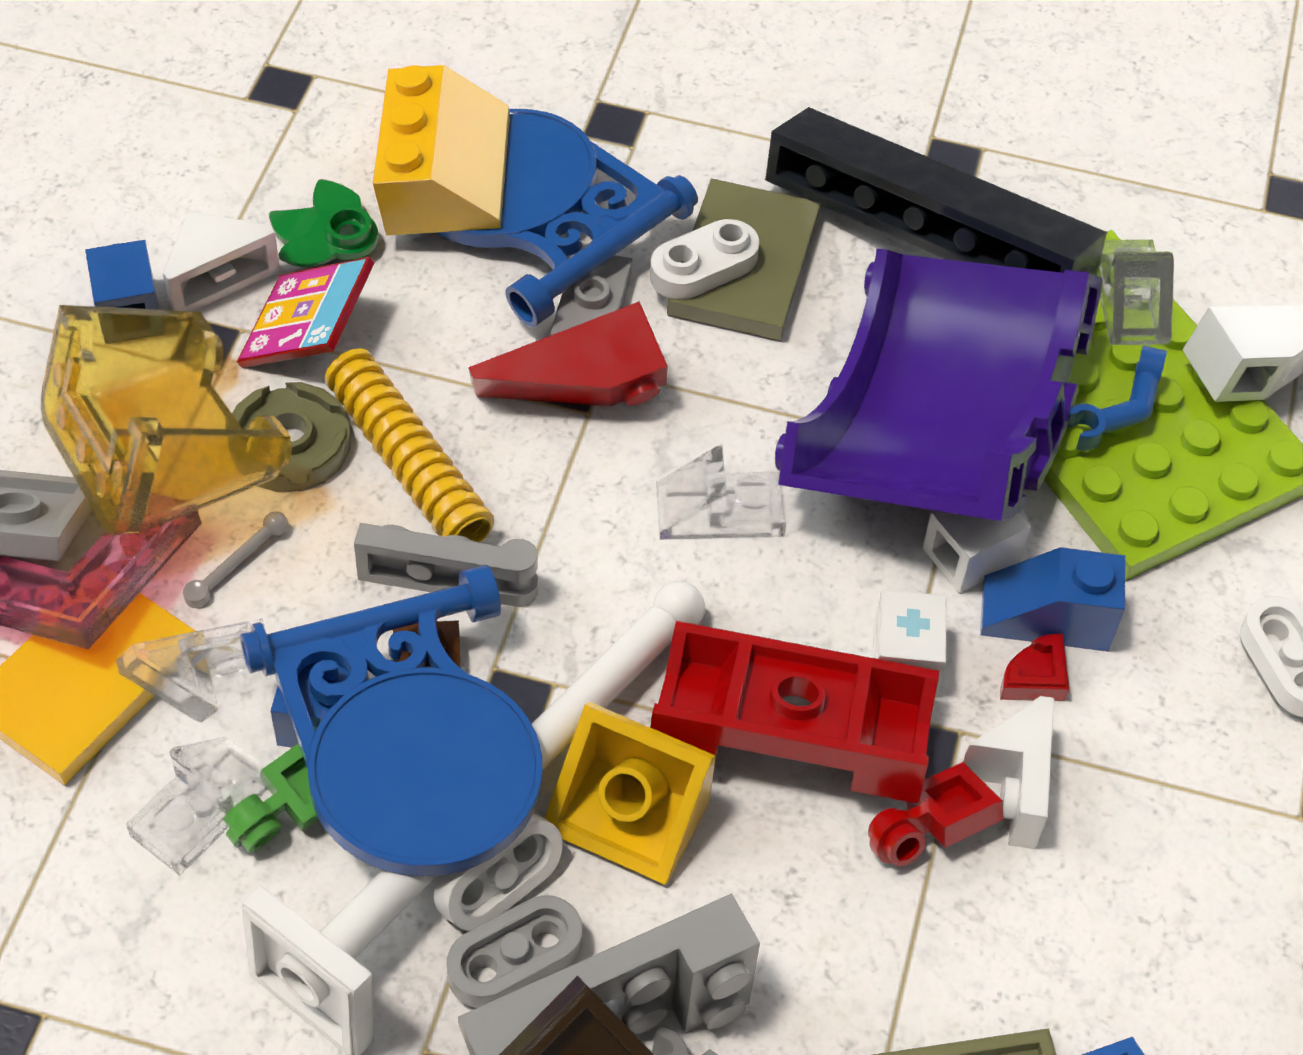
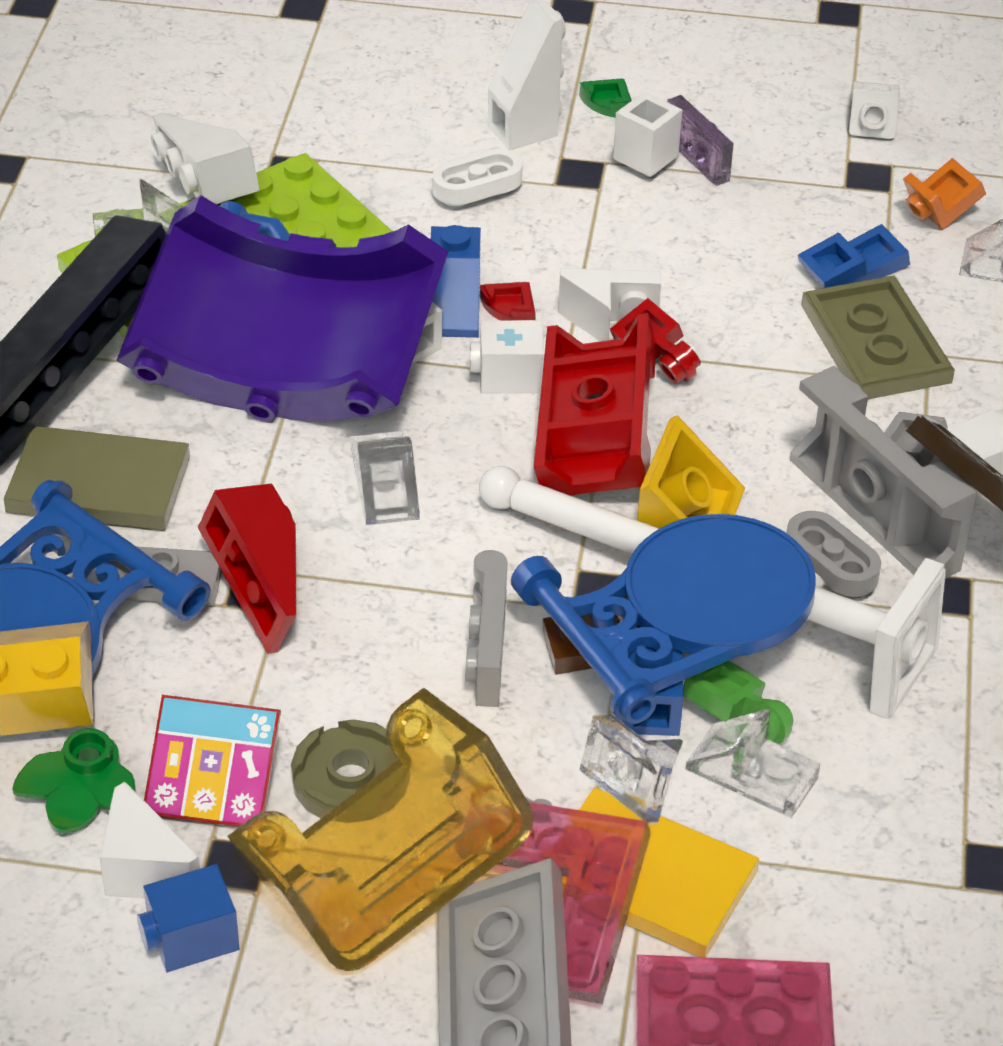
camera: 95 degrees left, 10 degrees down
yellow piece [324,348,494,543] -> none
white plate [650,219,759,300] -> none

